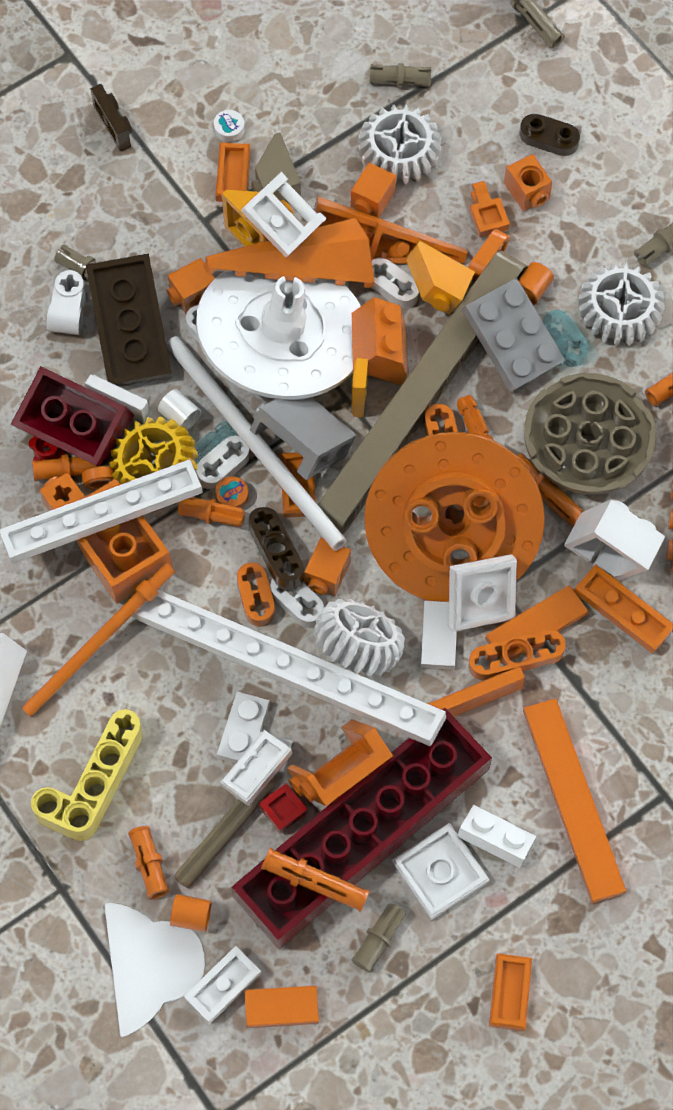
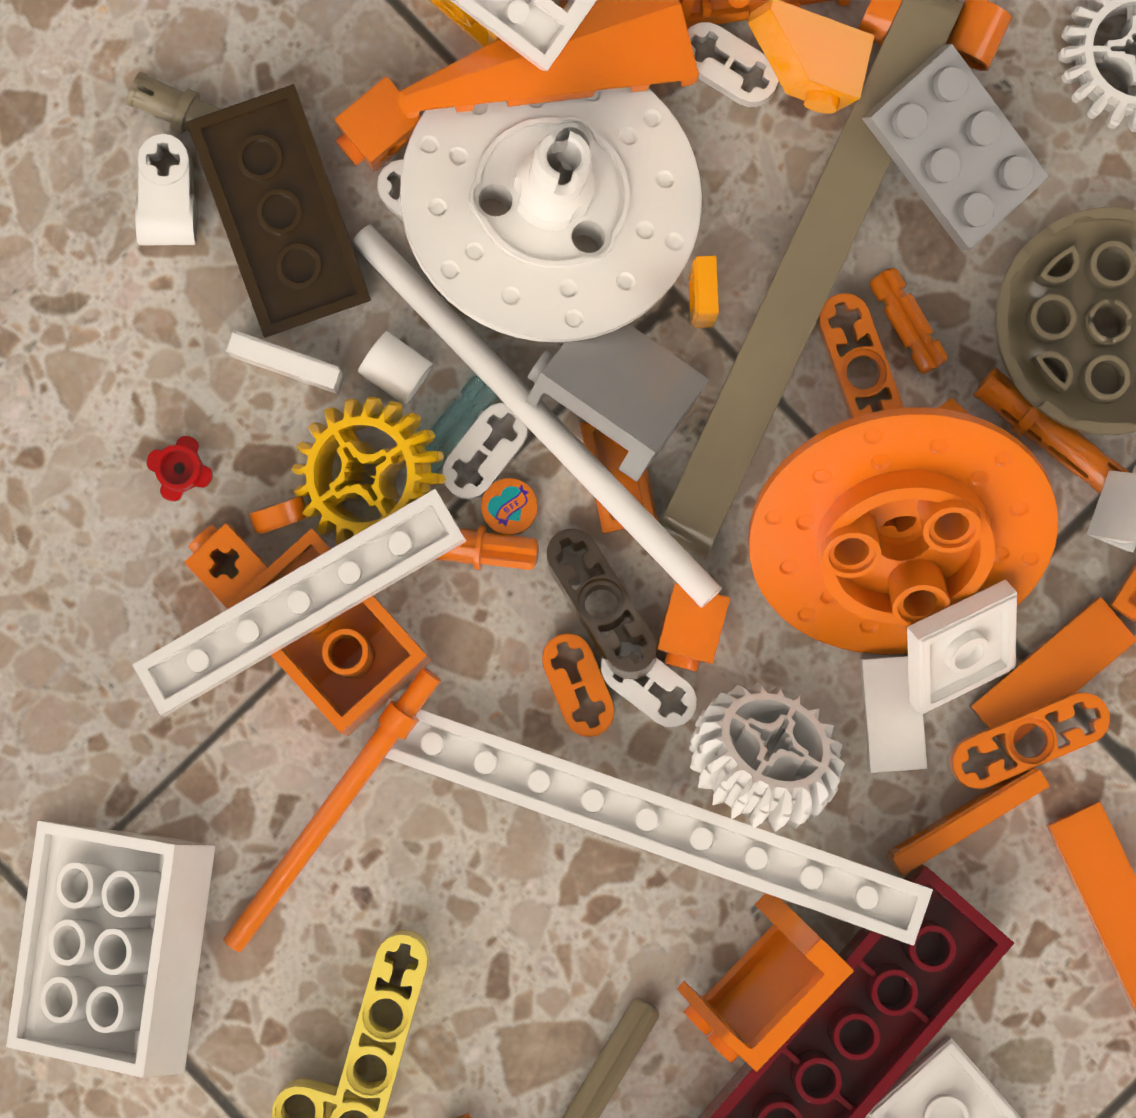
camera: 10 degrees left, 20 degrees up
dark red slope [11,366,135,467] -> none
orange pin [32,454,100,482] -> none
white plate [217,692,293,777] -> none
white plate [220,730,293,806] -> none
red plate [258,783,308,834] -> none
orange slope [351,297,409,385] -> none
white plate [457,805,536,868] -> none
clear light blue beam [543,310,589,367] -> none

